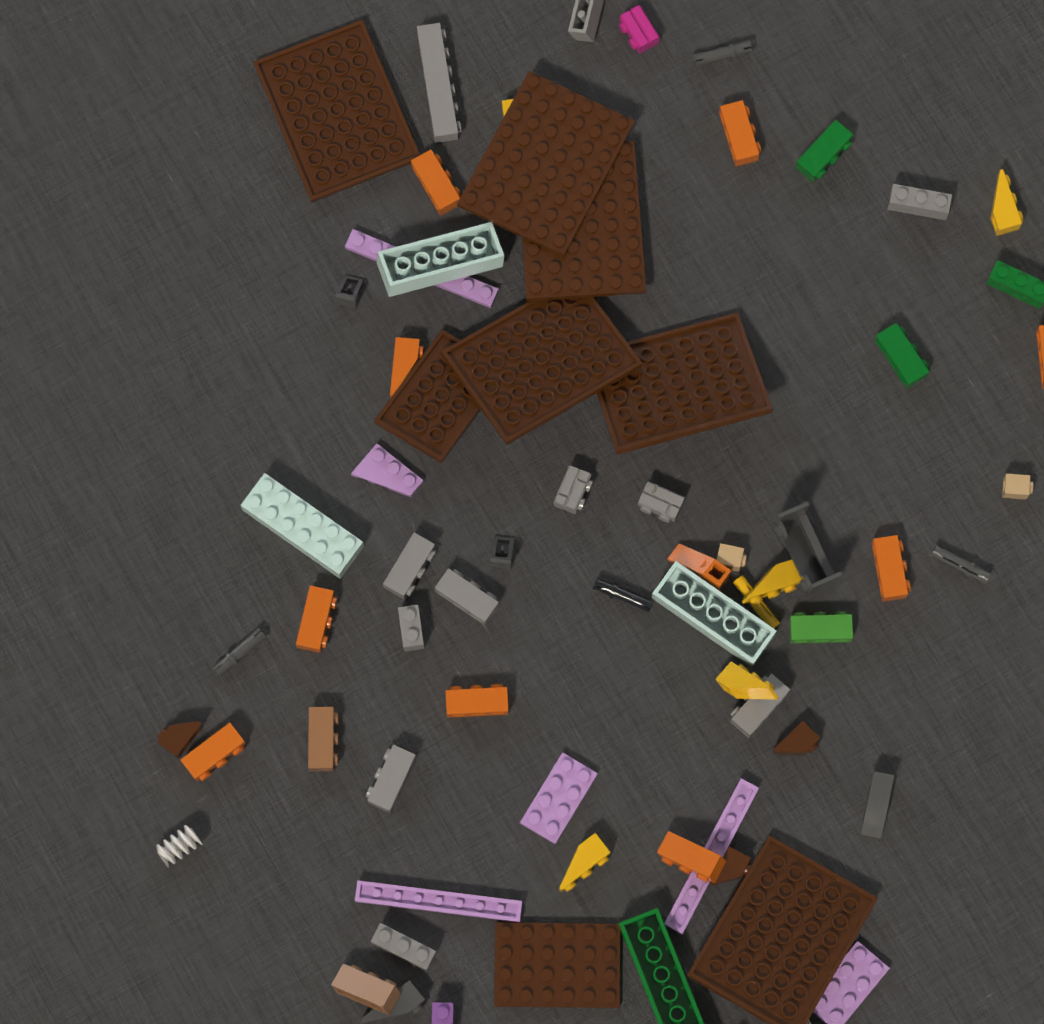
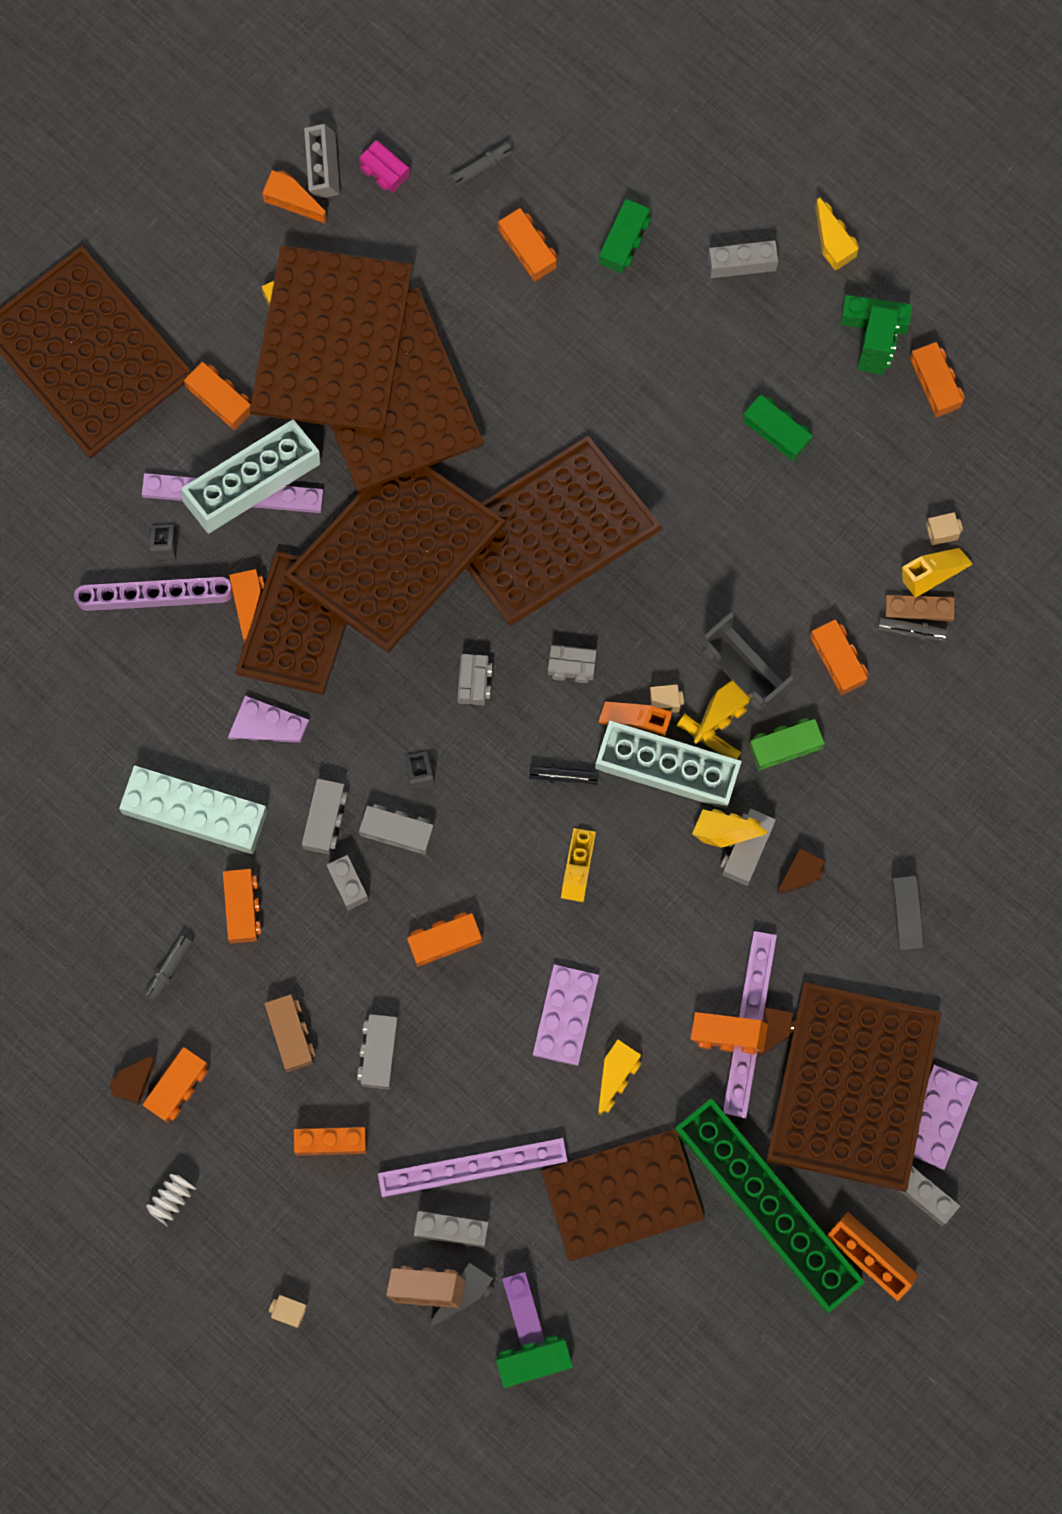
camera: 20 degrees left, 0 degrees up
light grey brick [417,23,461,143] -> none
none -> lavender beam [74,577,233,611]
none -> orange slope [262,170,327,223]
none -> tan brick [269,1295,307,1328]
none -> orange brick [294,1127,366,1156]
none -> yellow slope [561,828,596,902]
none -> green brick [857,306,901,375]
none -> medium nougat plate [885,595,954,622]
none -> yellow slope [902,548,972,598]

